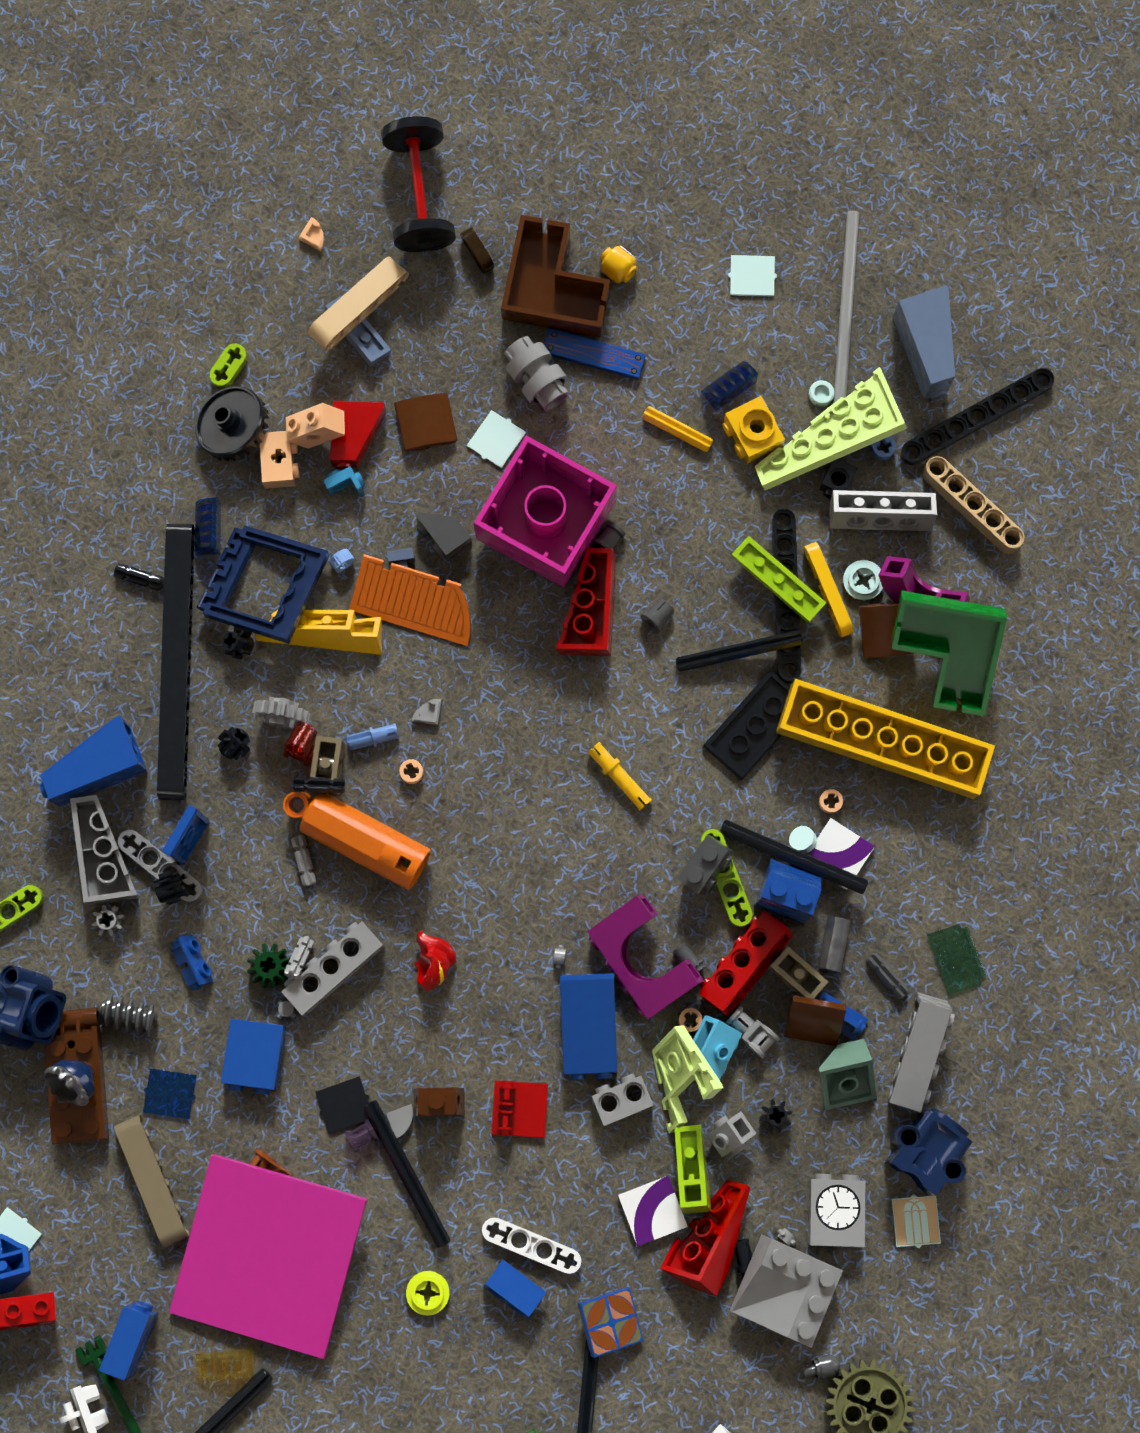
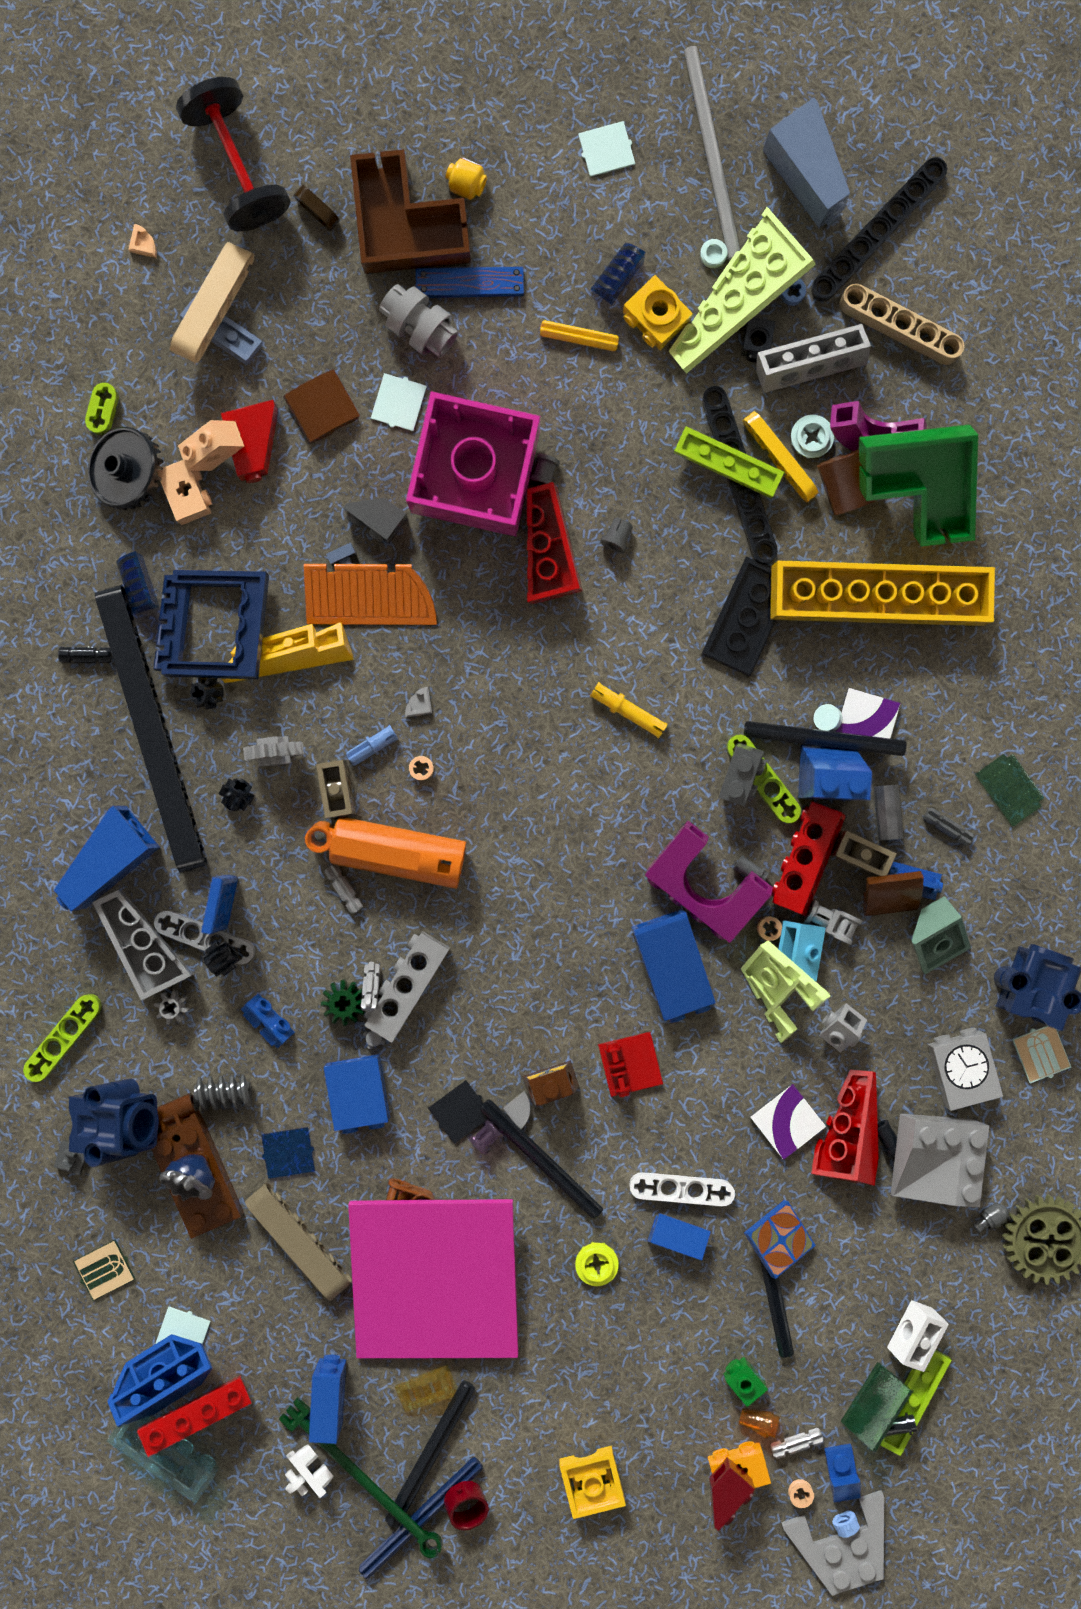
camera: 15 degrees left, 10 degrees up
clear red piece [283,722,317,767] -> none
black axle [293,776,346,793] -> none
dark azure bracket [323,466,365,497] -> none
light blue axle [329,549,355,573] -> none
red hair [414,930,457,991] -> none
light grey piece [553,945,566,968] -> none
light grey brick [591,1073,654,1127] -> none
lime slope [674,1125,711,1214] -> none
black axle [676,630,803,672] -> none
black gear [759,1099,793,1133] -> none
light grey piece [777,1228,796,1247] -> none
light nougat bush [819,789,843,814] -> none
light grey wedge [888,992,955,1112] -> none

